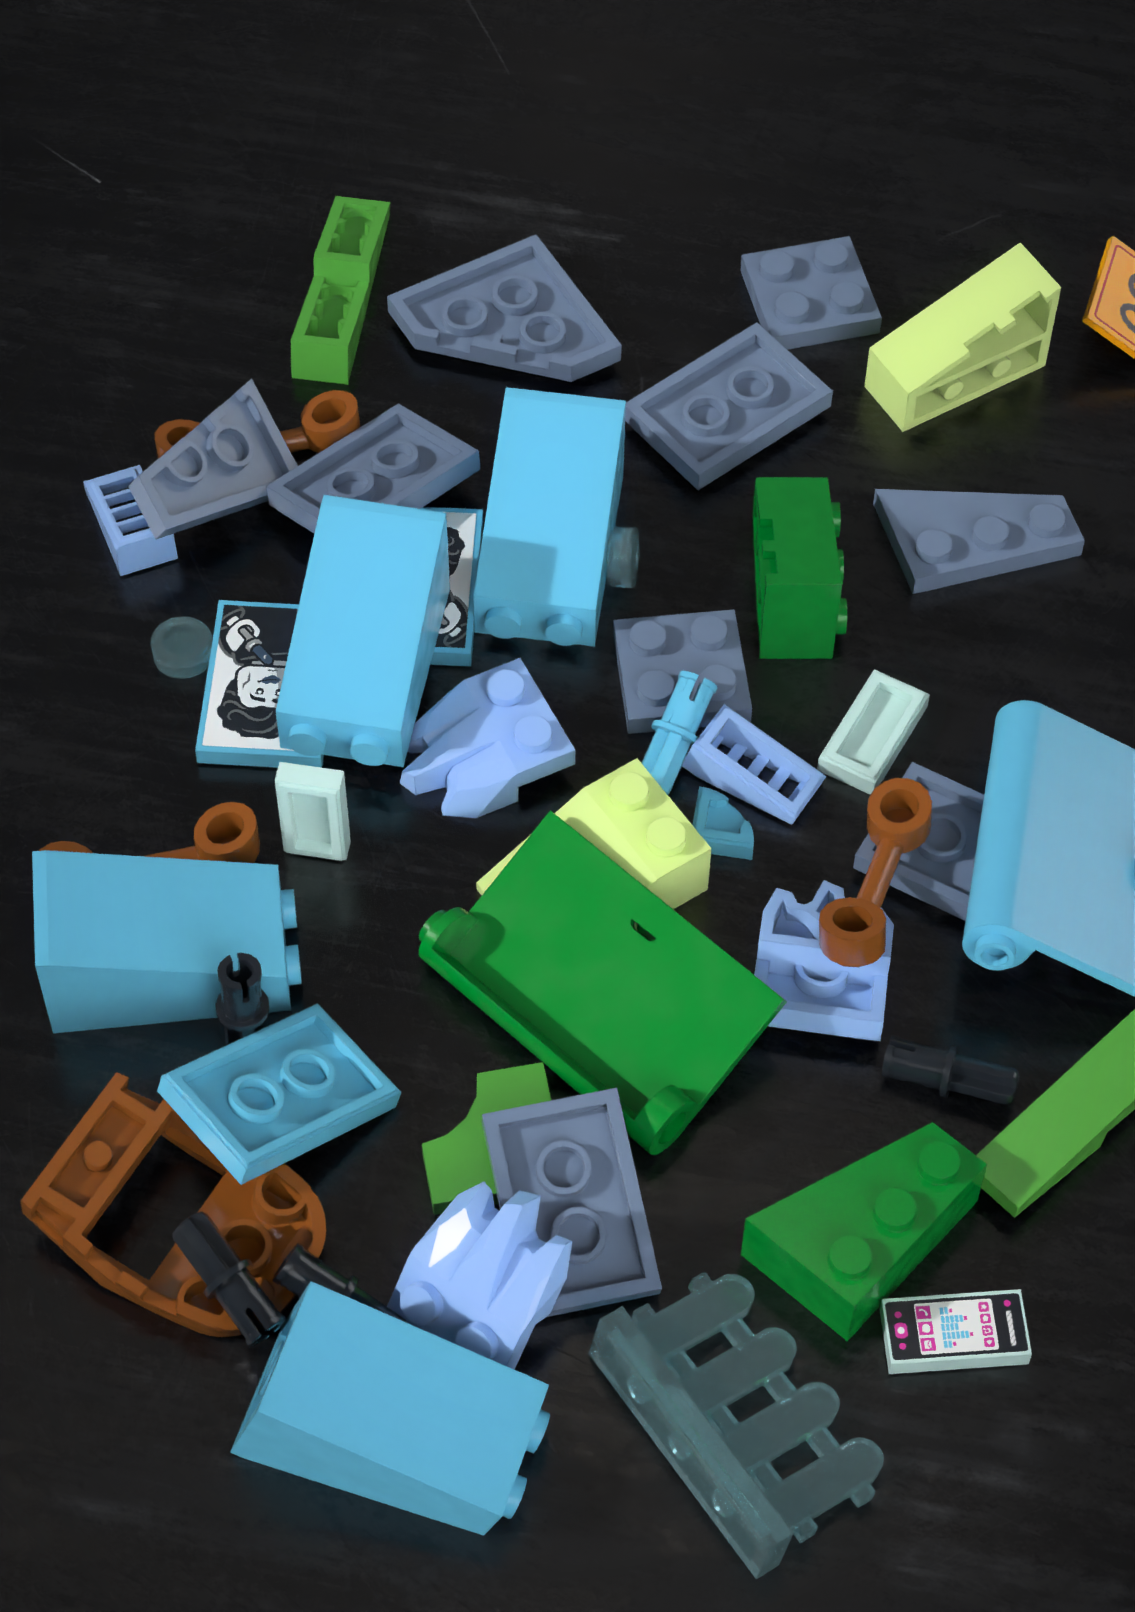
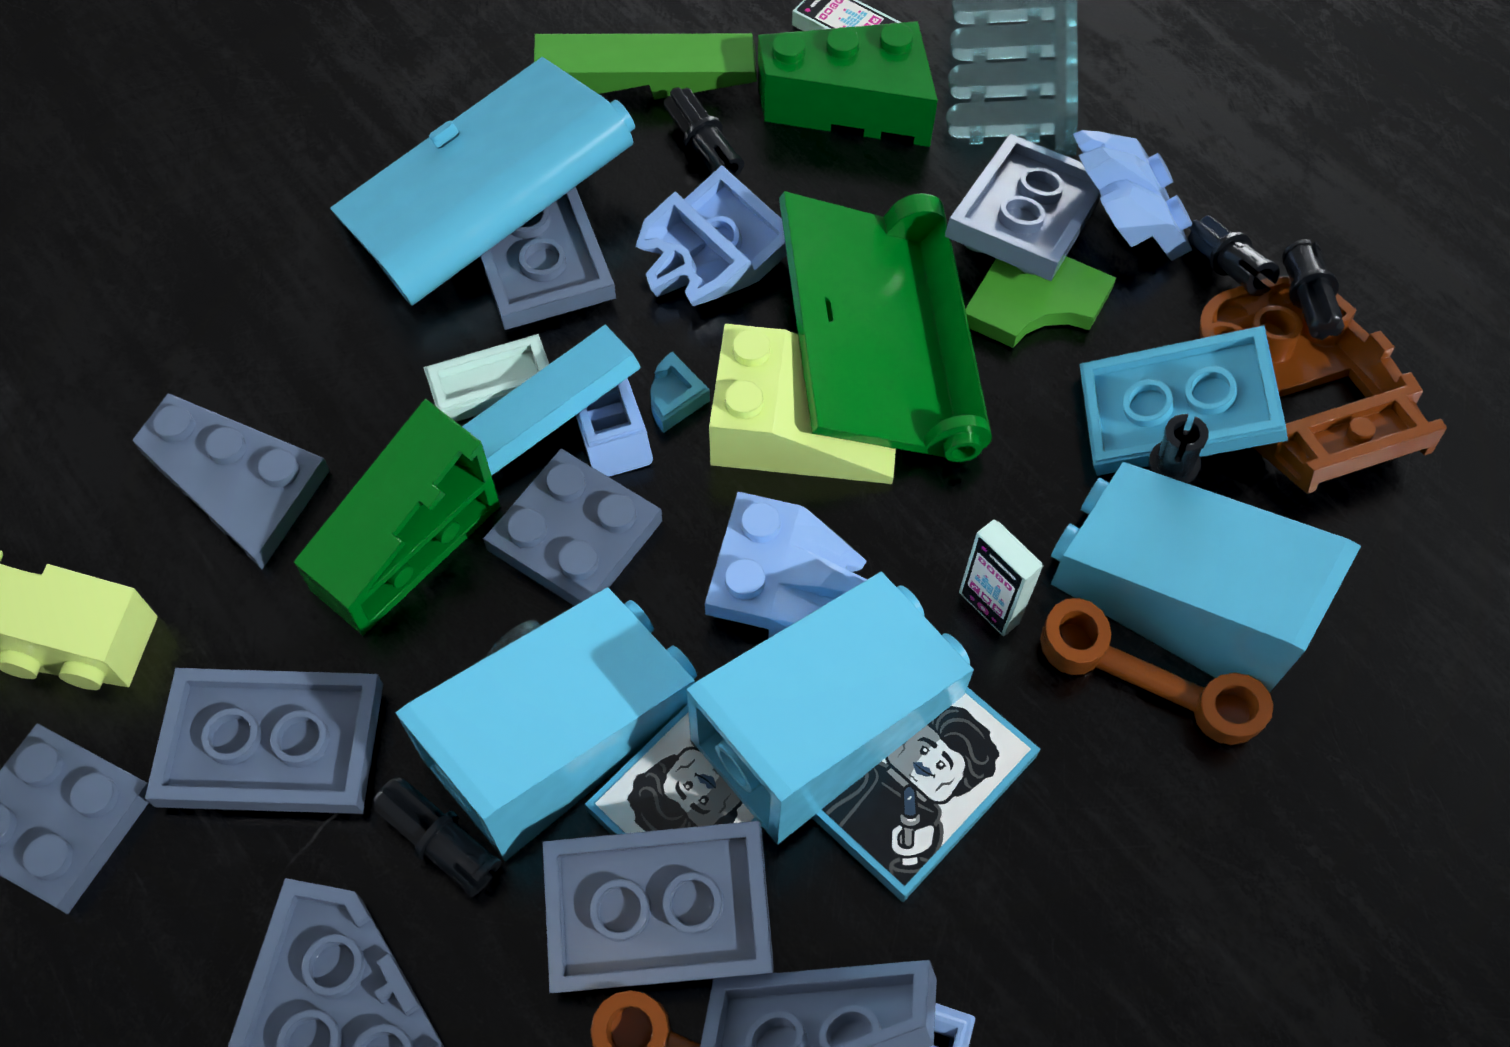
camera: 140 degrees left, 5 degrees up
clear light blue tile [151,617,212,679] -> none
medium azure slope [230,1281,550,1536] -> none
medium azure axle [642,671,718,795] -> none
dark orange piece [819,778,932,968] -> none
none -> medium azure tile [462,324,641,476]

